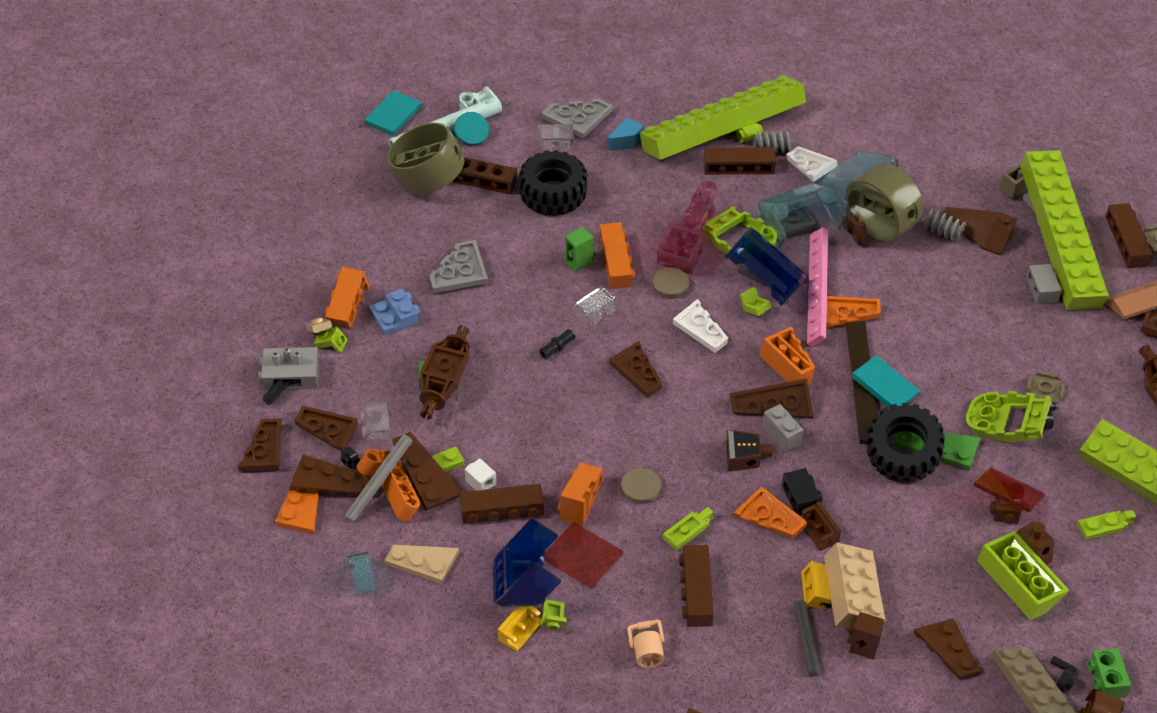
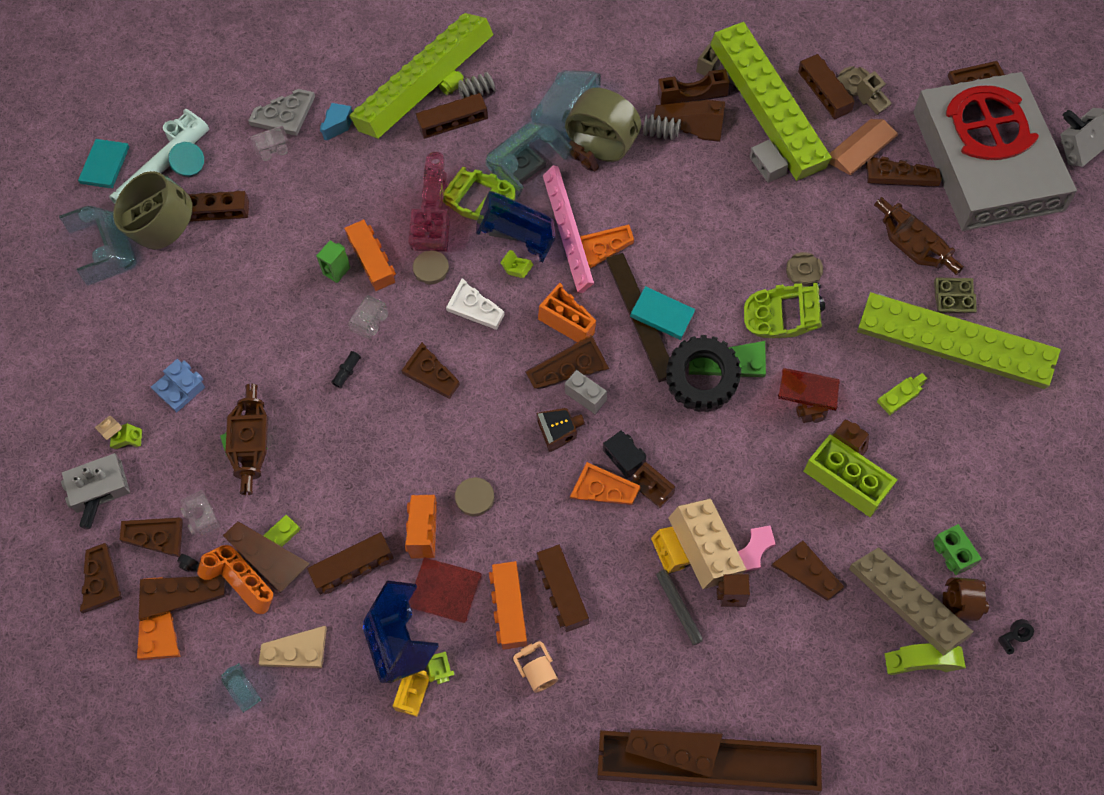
camera: 15 degrees left, 15 degrees up
orange wedge [325,267,370,329] -> none
light grey axle [345,435,413,522] -> none
light grey plate [429,240,488,293] -> none
white brick [465,459,496,491] -> none
black tyre [519,150,587,216] -> none
lime hinge [662,507,714,551] -> none
white wing [786,146,838,182] -> none
black plate [1050,656,1076,693] -> none
none -> clear light blue windscreen [59,206,137,286]
none -> orange brick [489,561,528,650]
none -> reddish brown arch [658,69,729,105]
none -> bright pink tile [738,525,775,572]

